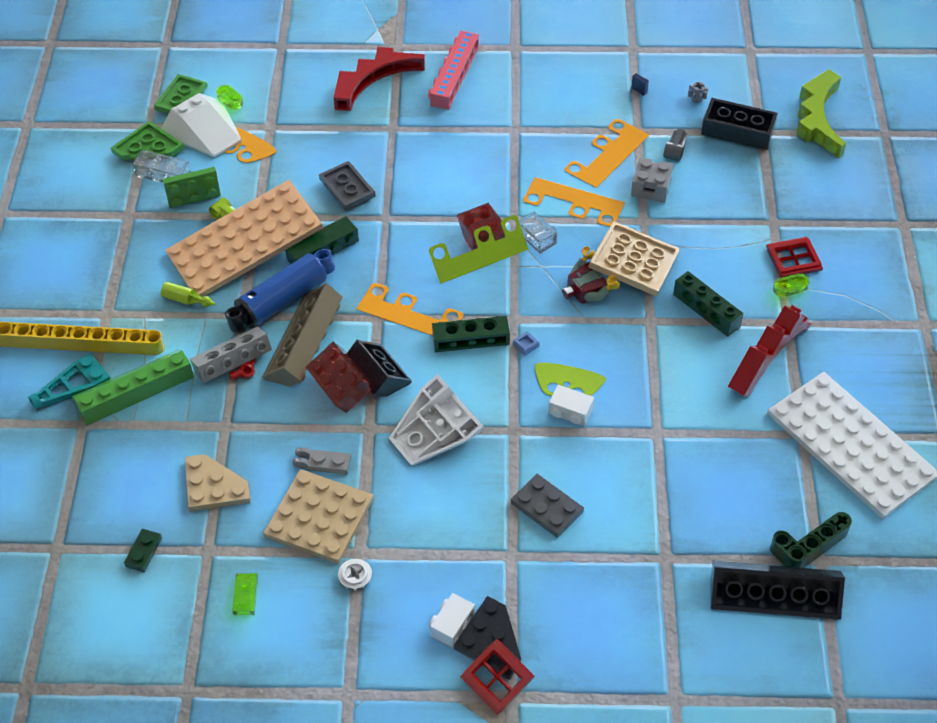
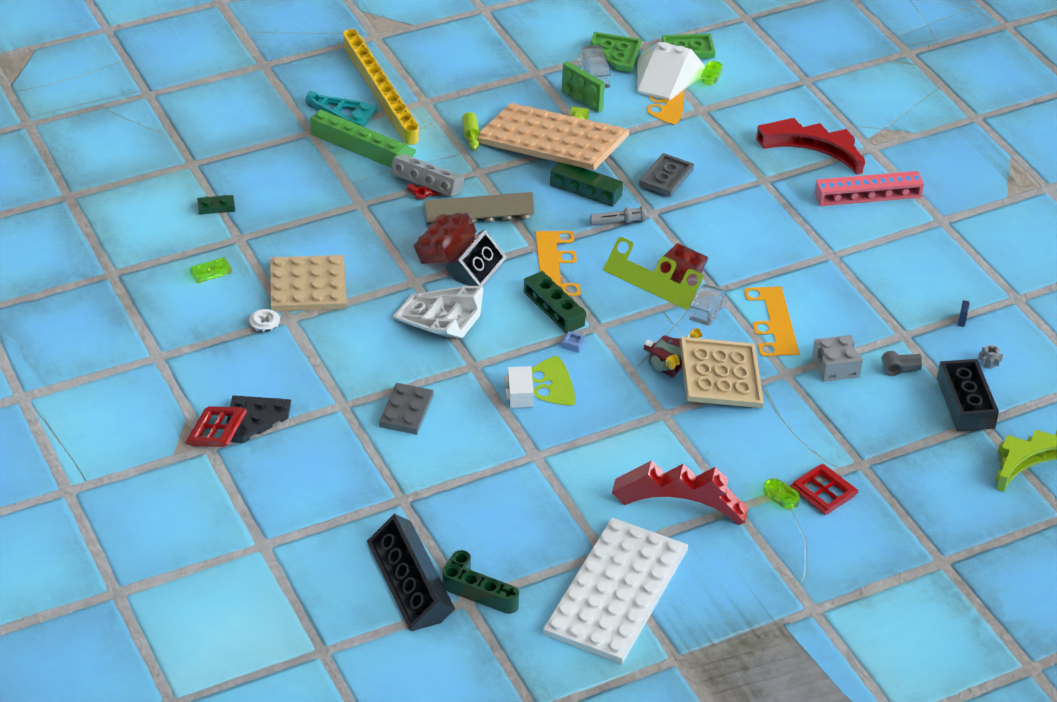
camera: 60 degrees right, 10 degrees down
tan plate [185,454,251,511] -> none
blue piece [225,249,335,333] -> none
light grey hinge [292,448,351,475] -> none
white brick [429,593,475,648] -> none
light orange piece [564,119,650,188] -> none
dark green brick [673,271,743,337] -> none
none -> light grey pin [590,206,646,225]

